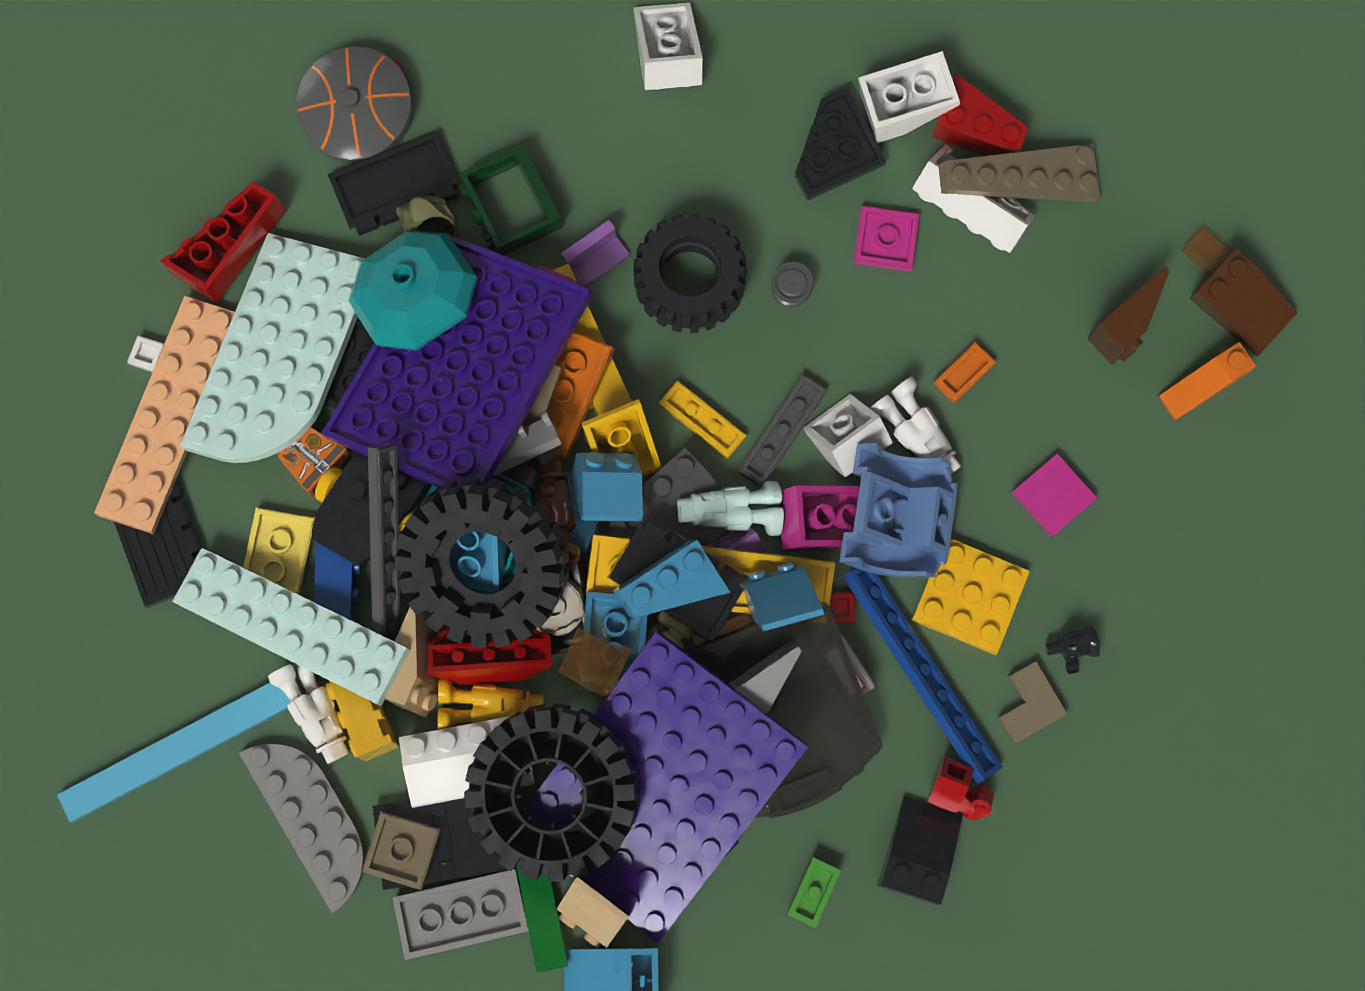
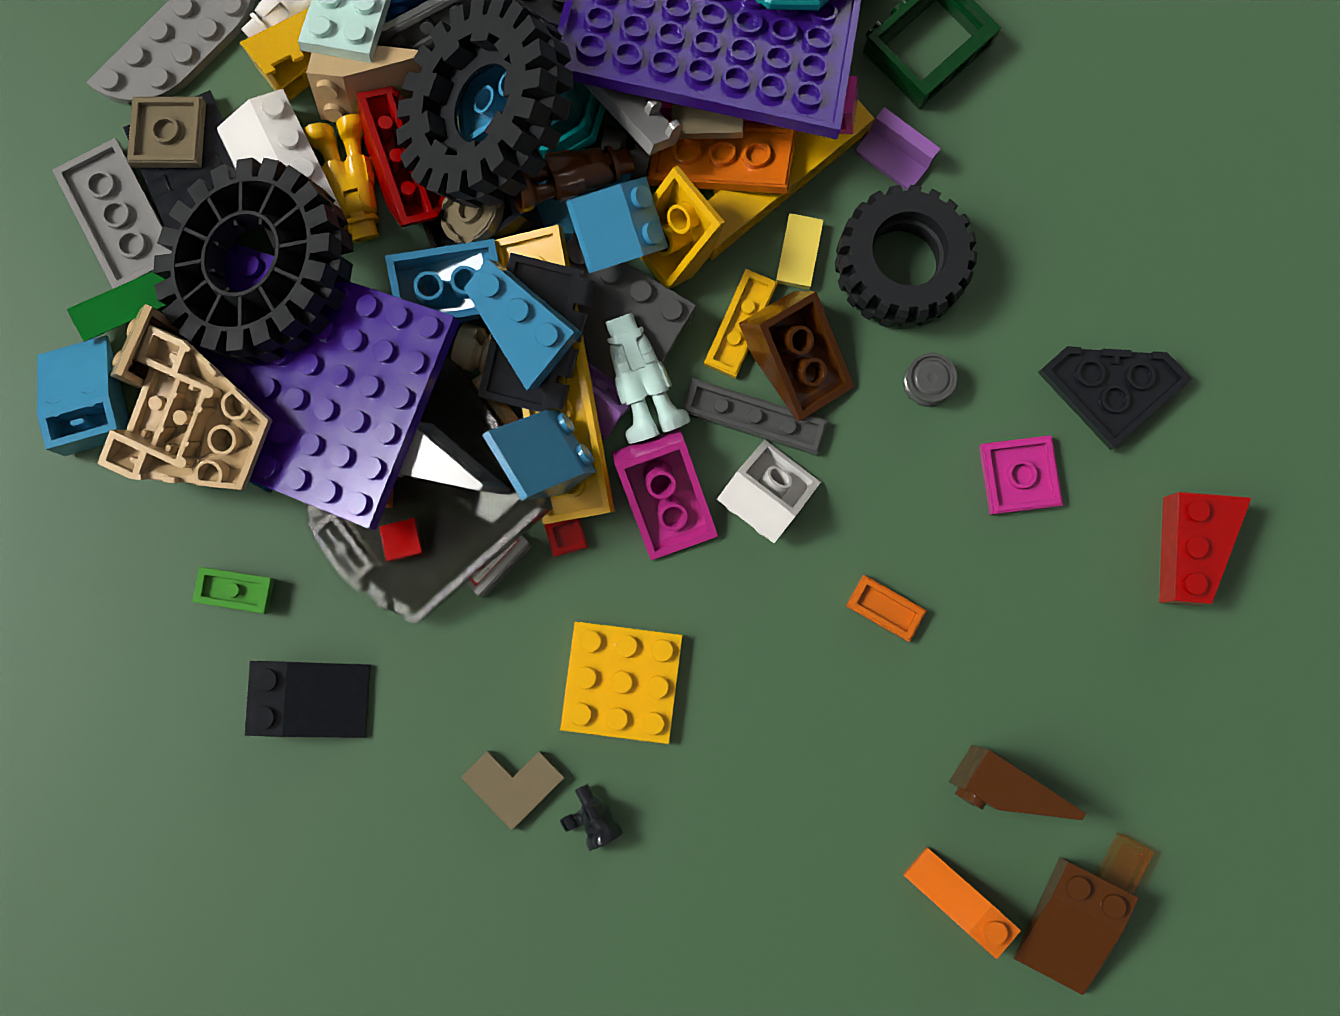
camera: 75 degrees right, 5 degrees up
clear orange piece [558,628,631,696] -> none
white slope [633,2,703,90] -> none
medium blue piece [839,443,957,577] -> none
blue plate [843,568,1003,784] -> none
white slope [858,51,960,143] -> none
white piece [869,376,961,474] -> none
white wedge [912,144,1035,253] -> none
red brick [927,757,994,821] -> none
dark tan wing [938,144,1100,202] -> none
dark pink tile [1012,454,1097,538] -> none
none -> tan wedge [97,325,272,490]
none -> red tile [379,518,424,563]
none -> reddish brown slope [738,291,855,421]
none -> light yellow tile [776,213,824,290]

